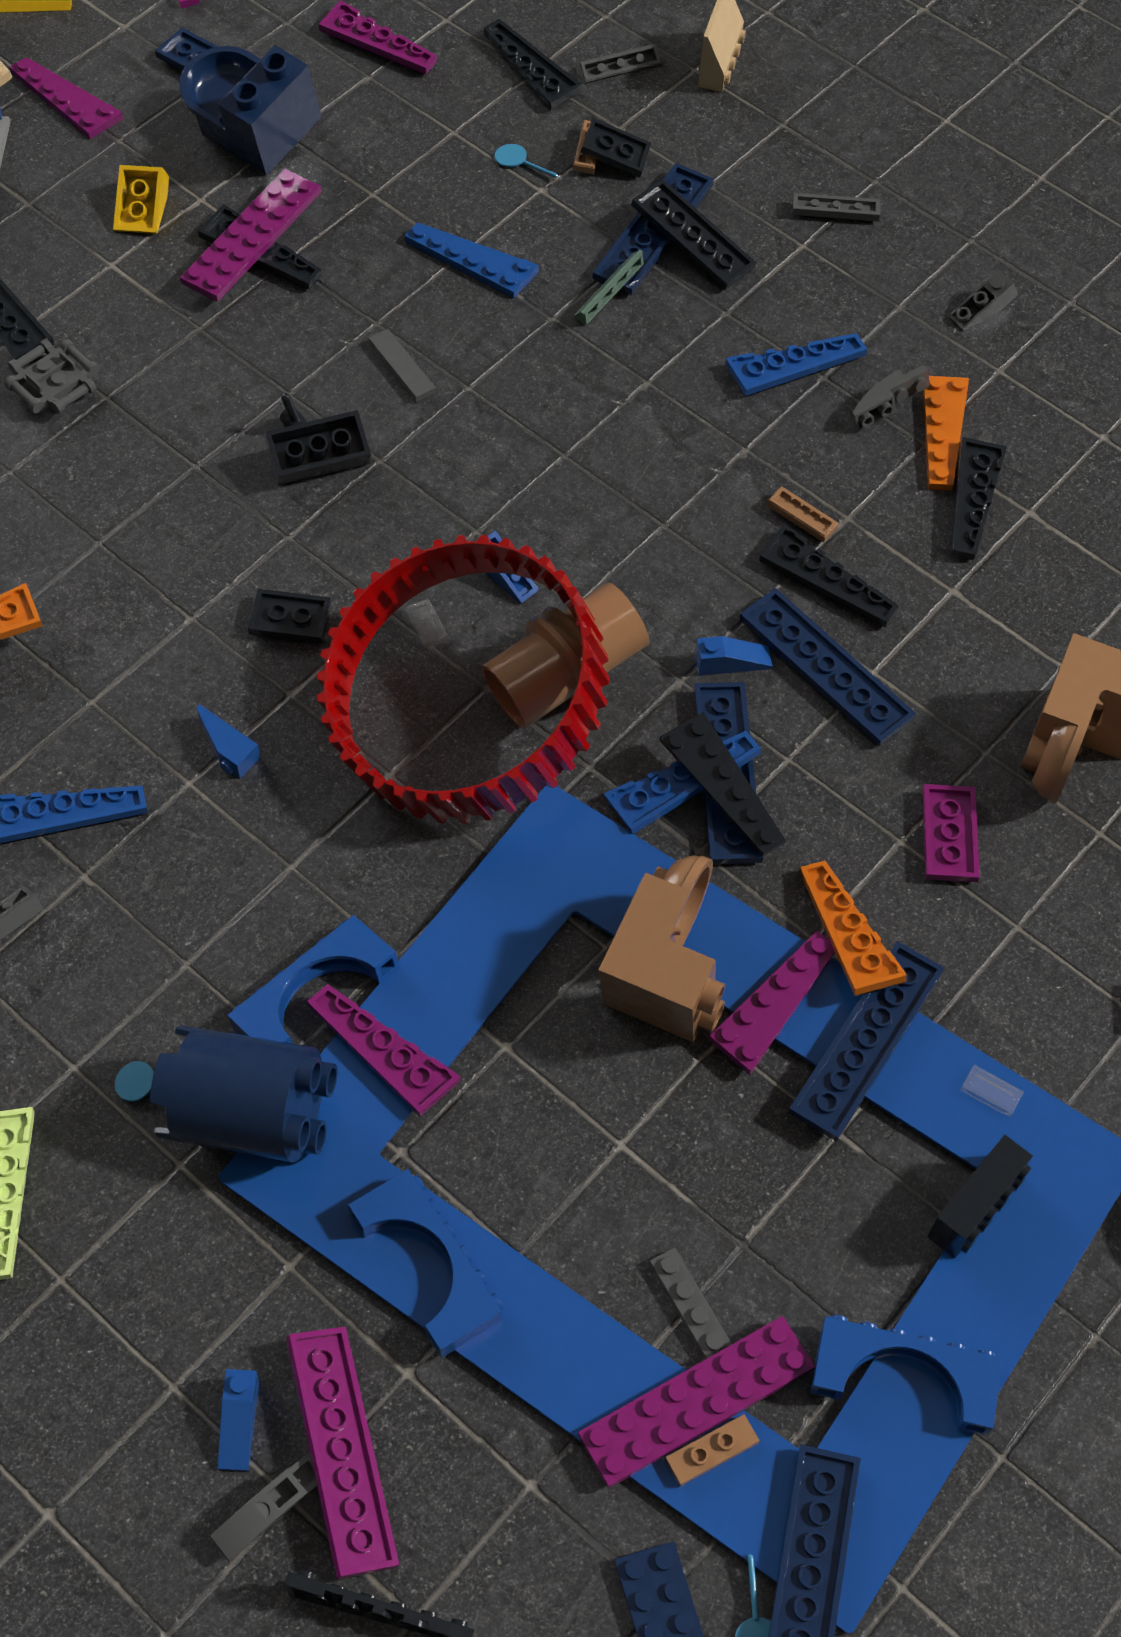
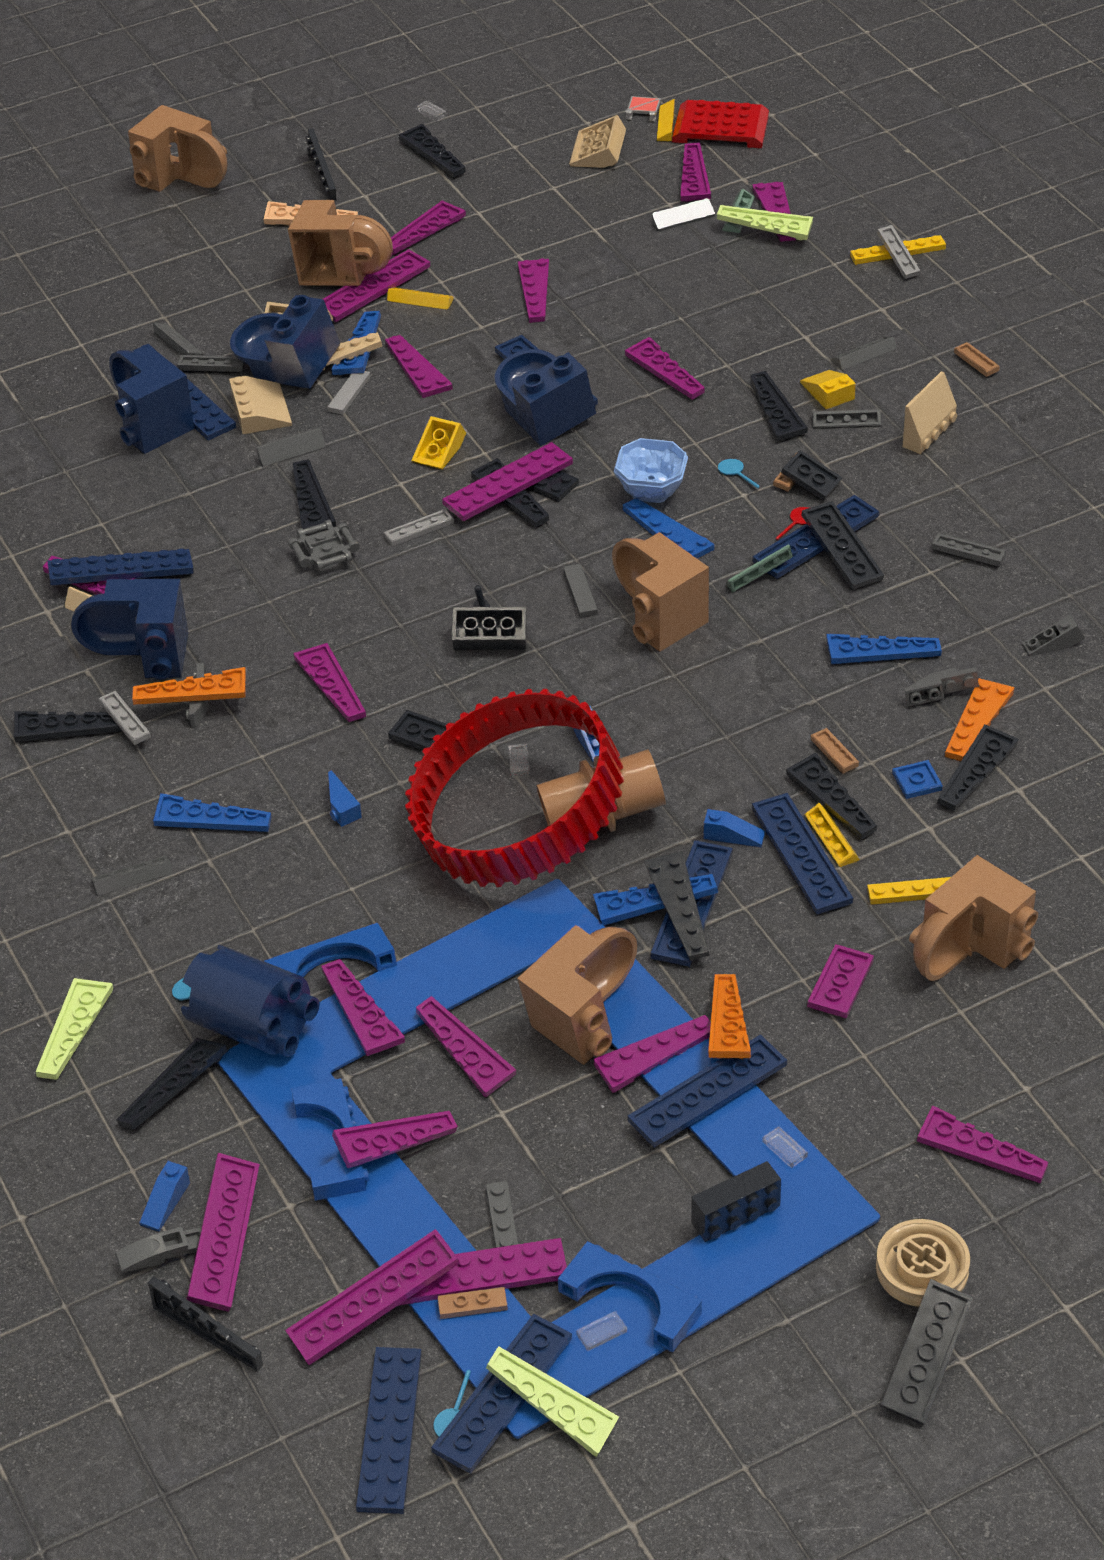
camera: 25 degrees right, 15 degrees down
none -> black wing [116,1038,228,1130]
none -> magenta plate [285,1229,460,1365]
none -> magenta wing [293,643,366,722]
none -> magenta wing [332,1111,458,1168]
none -> light grey tile [384,509,454,547]
none -> magenta wing [416,996,516,1098]
none -> yellowish green wing [486,1346,619,1457]
none -> black plate [527,471,579,502]
none -> clear tile [576,1311,627,1351]
none -> medium nougat piece [612,532,709,652]
none -> light blue rock [614,438,688,503]
none -> red piece [775,507,808,540]
none -> yellow slope [800,370,856,409]
none -> yellow slope [804,803,860,867]
none -> yellow plate [867,877,951,905]
none -> blue tile [892,760,943,799]

